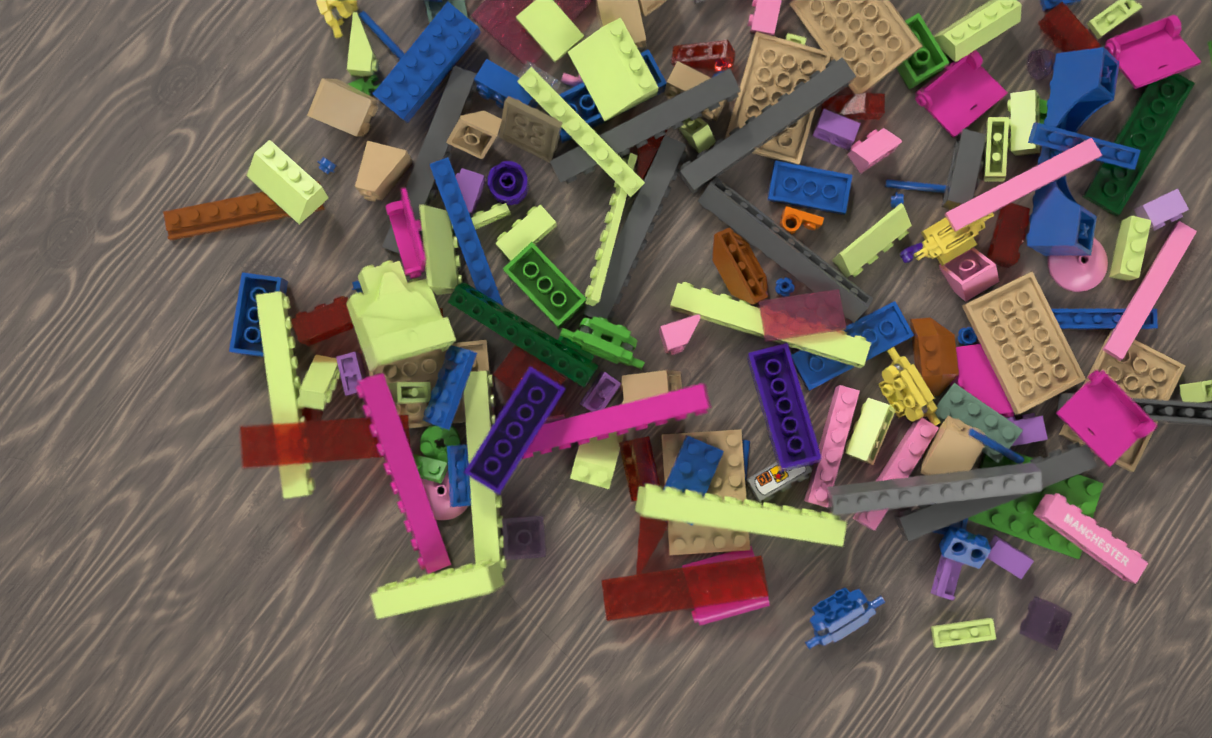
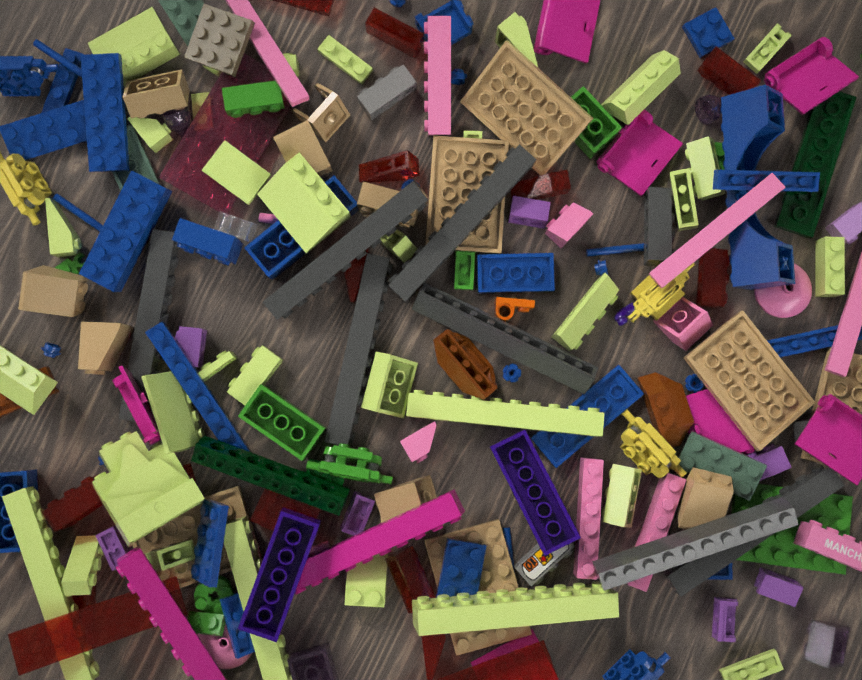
camera: 10 degrees left, 0 degrees up
tan slope [446,111,502,160] -> none
dark purple brick [488,161,529,205] -> none
dark tan plate [499,96,563,163] -> none
yellowish green plate [517,67,645,197] -> none
yellowish green plate [585,153,637,306] -> none
clear pink plate [758,289,846,342] -> none
blue brick [939,526,991,569] -> none
blue bar [968,428,1024,464] -> none
none -> yellowish green slope [361,352,418,418]
none -> bright green plate [454,251,475,290]

